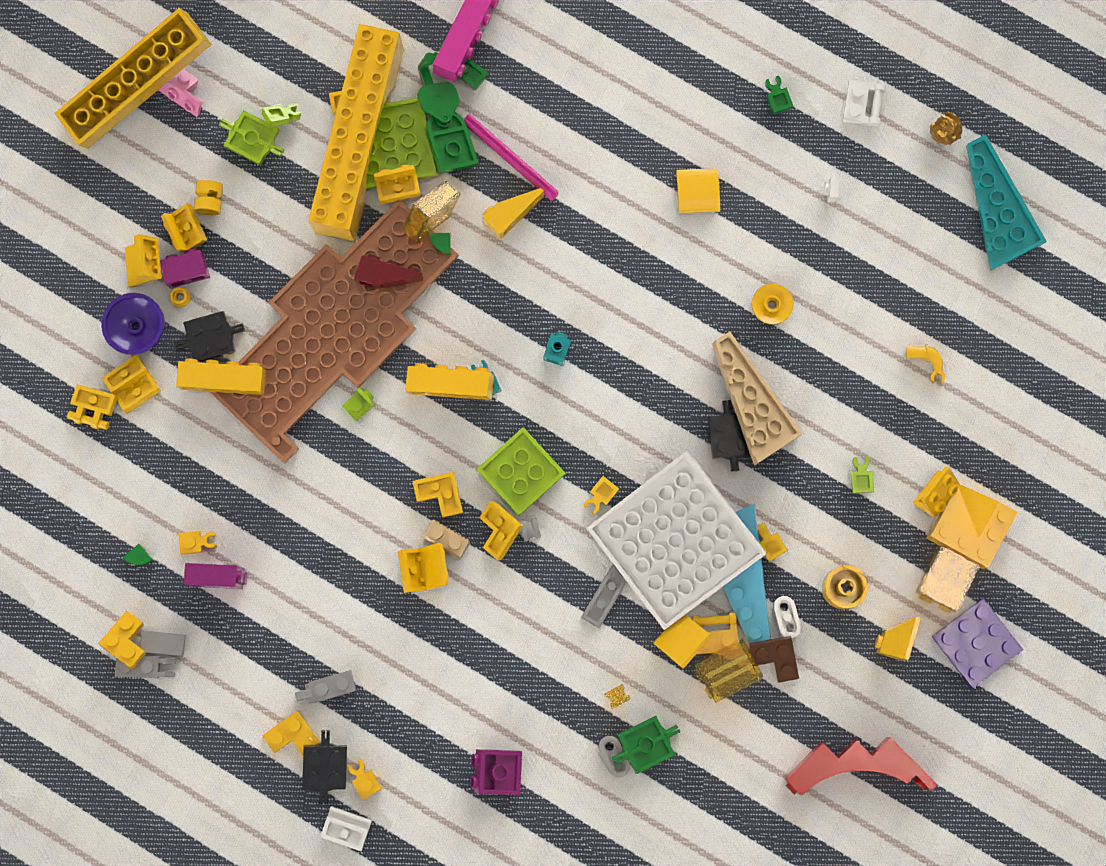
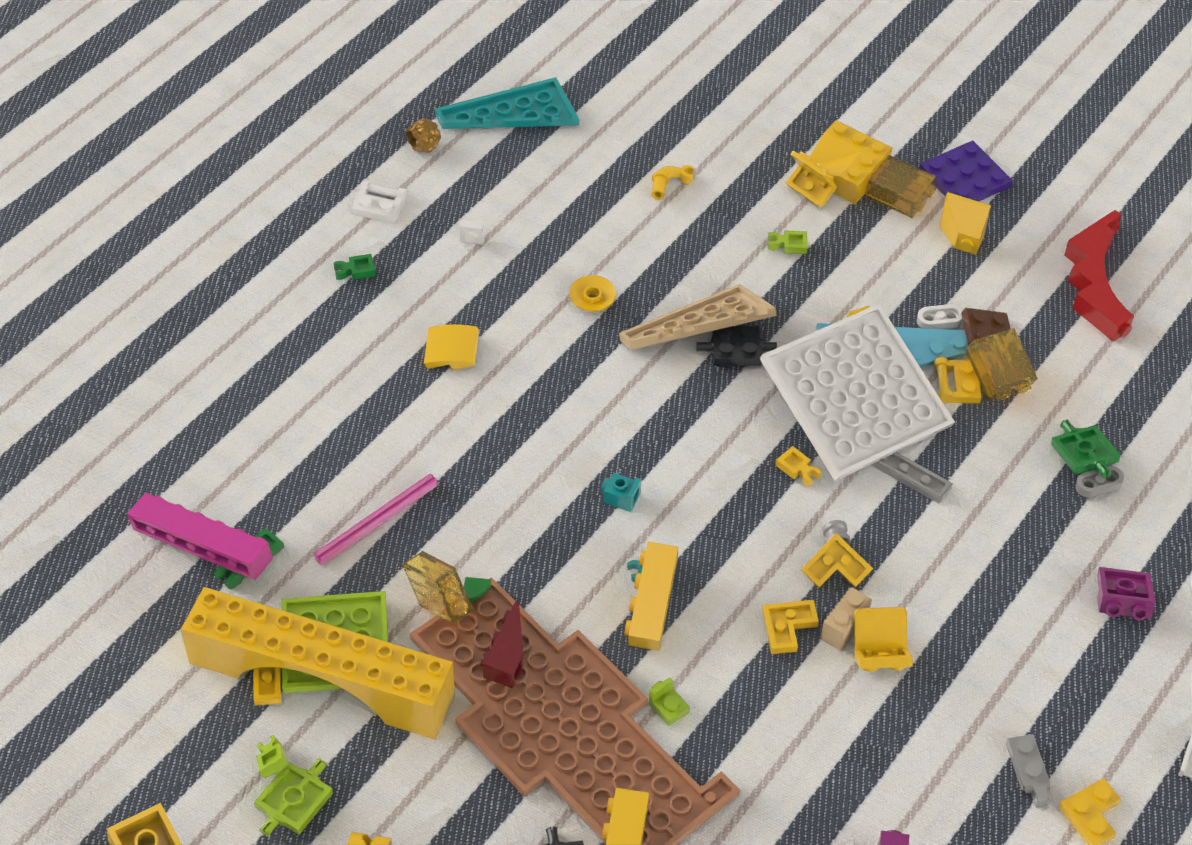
camera: 90 degrees left, 30 degrees down
black plate [302,730,347,804] -> none
yellow plate [348,759,382,800] -> none
yellow bracket [373,165,421,204] -> none
green plate [417,53,479,174] -> none
lime plate [476,427,566,516] -> none
yellow slope [483,188,544,239] -> none
clear yellow wheel [604,684,631,709] -> none
yellow slope [653,614,712,669] -> none
yellow brick [822,565,869,609] -> none

